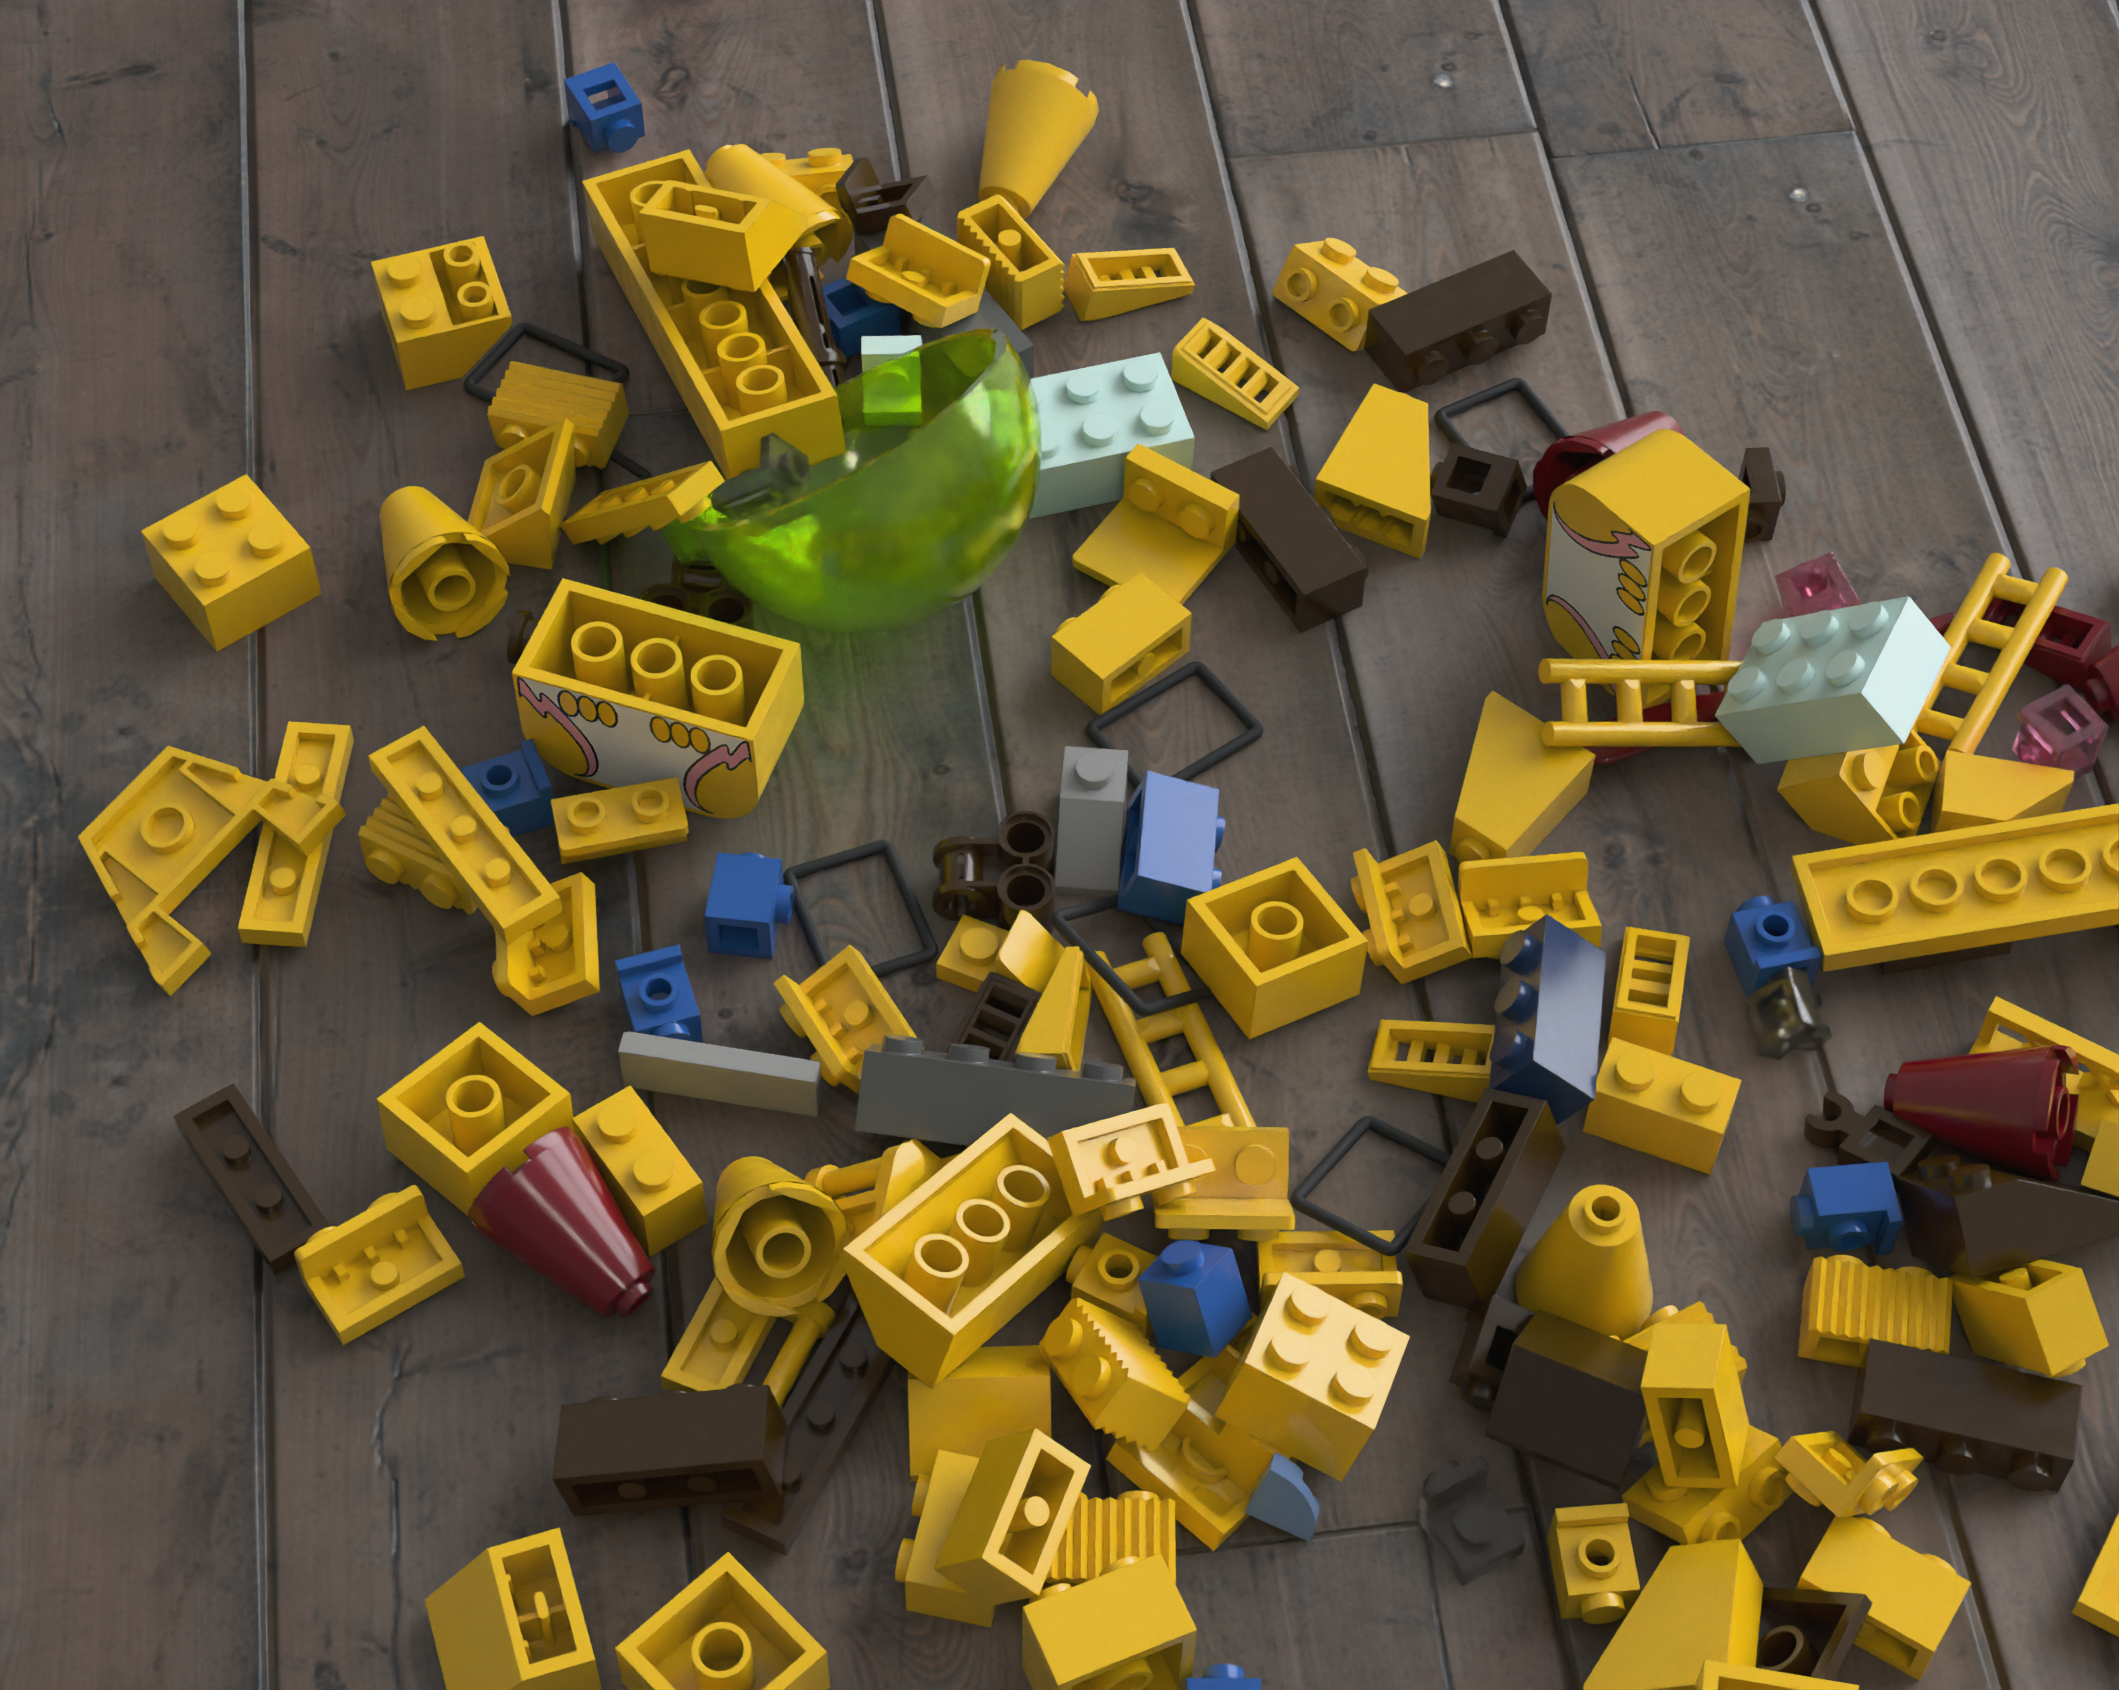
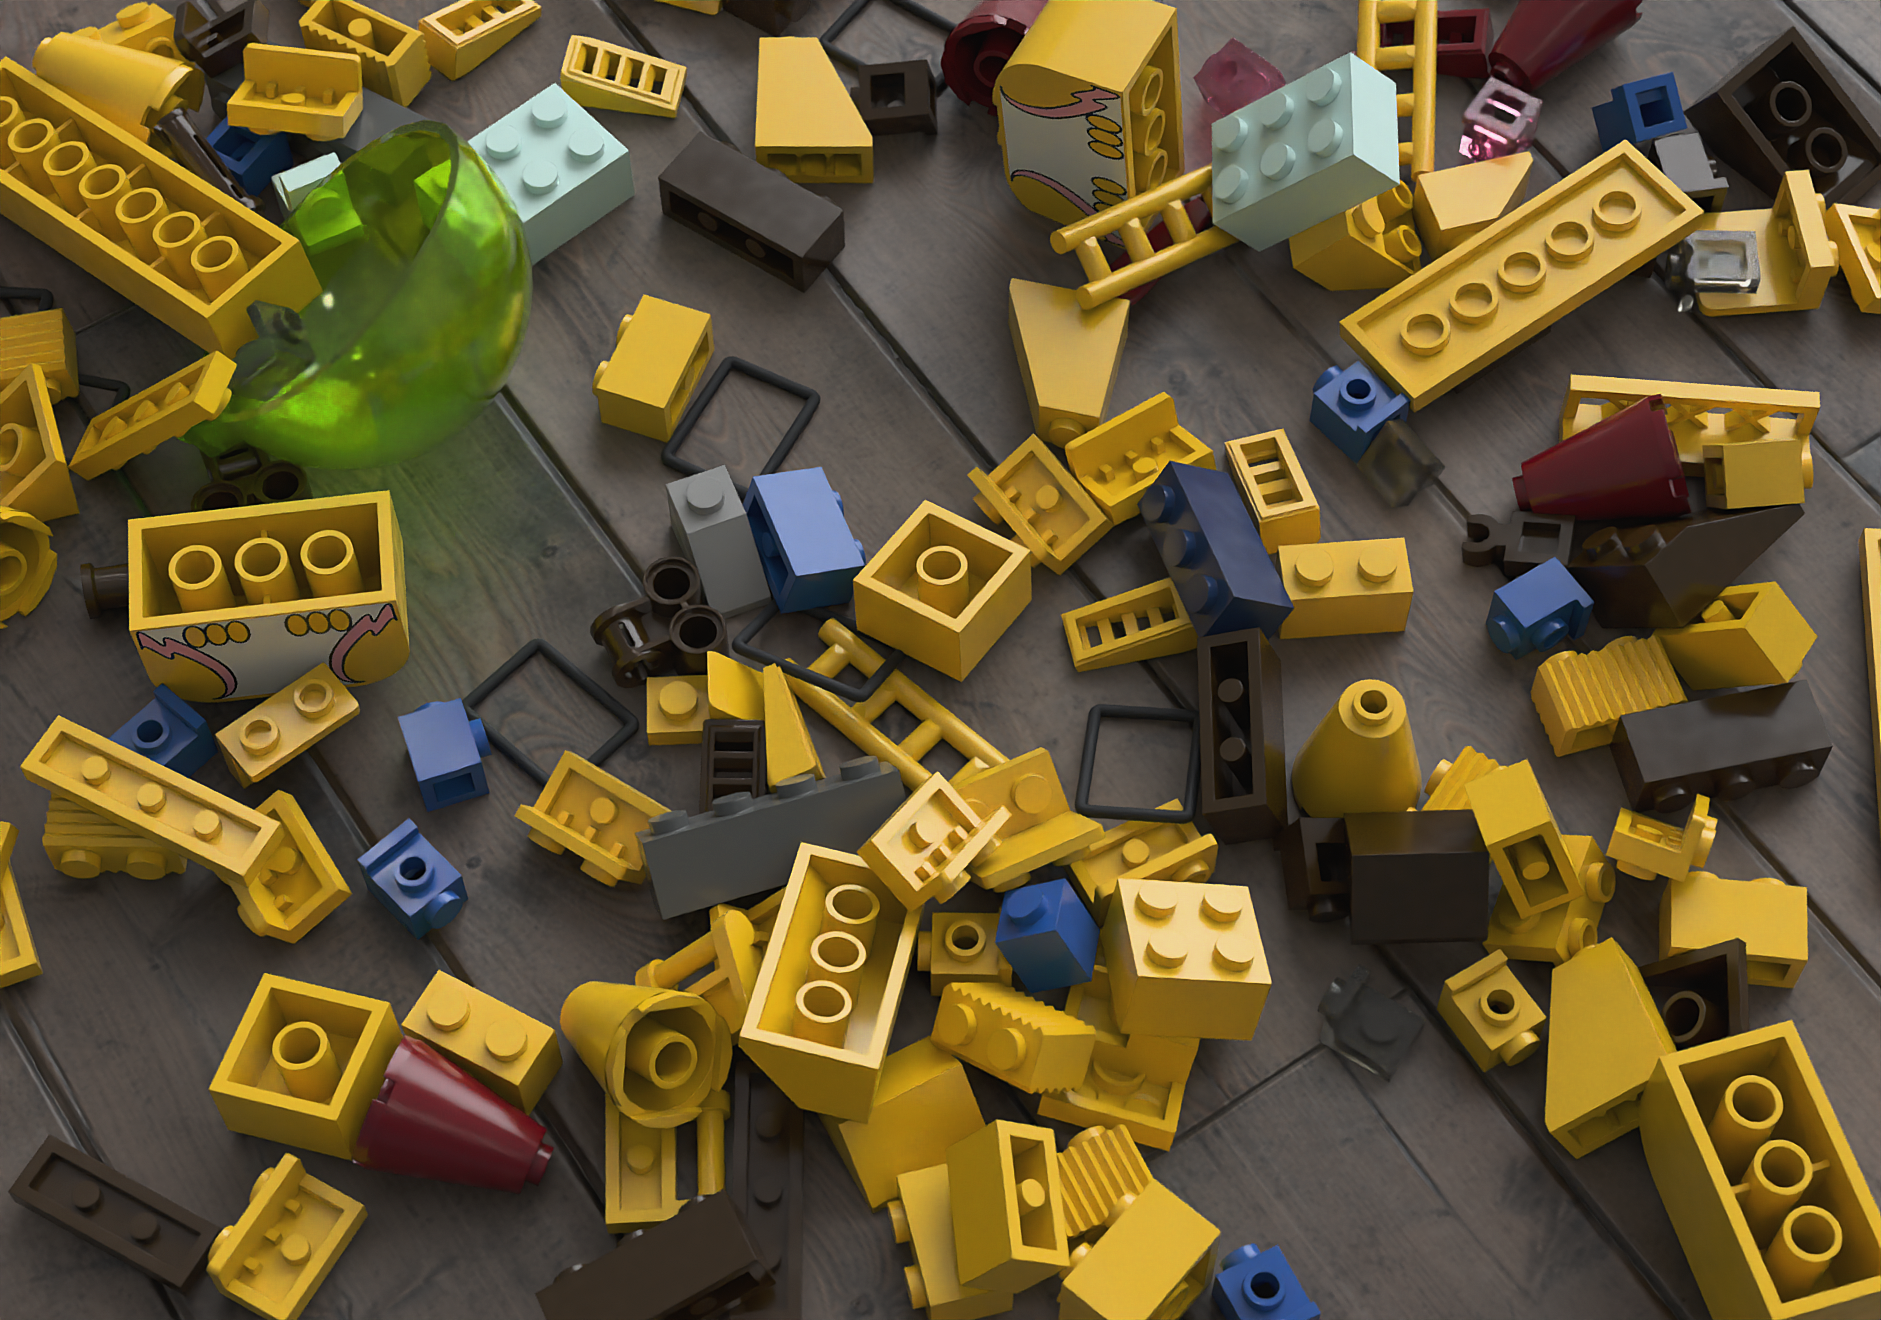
camera: 25 degrees left, 5 degrees up
light grey tile [618,1031,823,1117] -> none
yellow slope [639,180,809,292] -> none
yellow bracket [1073,443,1240,605] -> none
medium blue tile [1245,1452,1320,1542] -> none

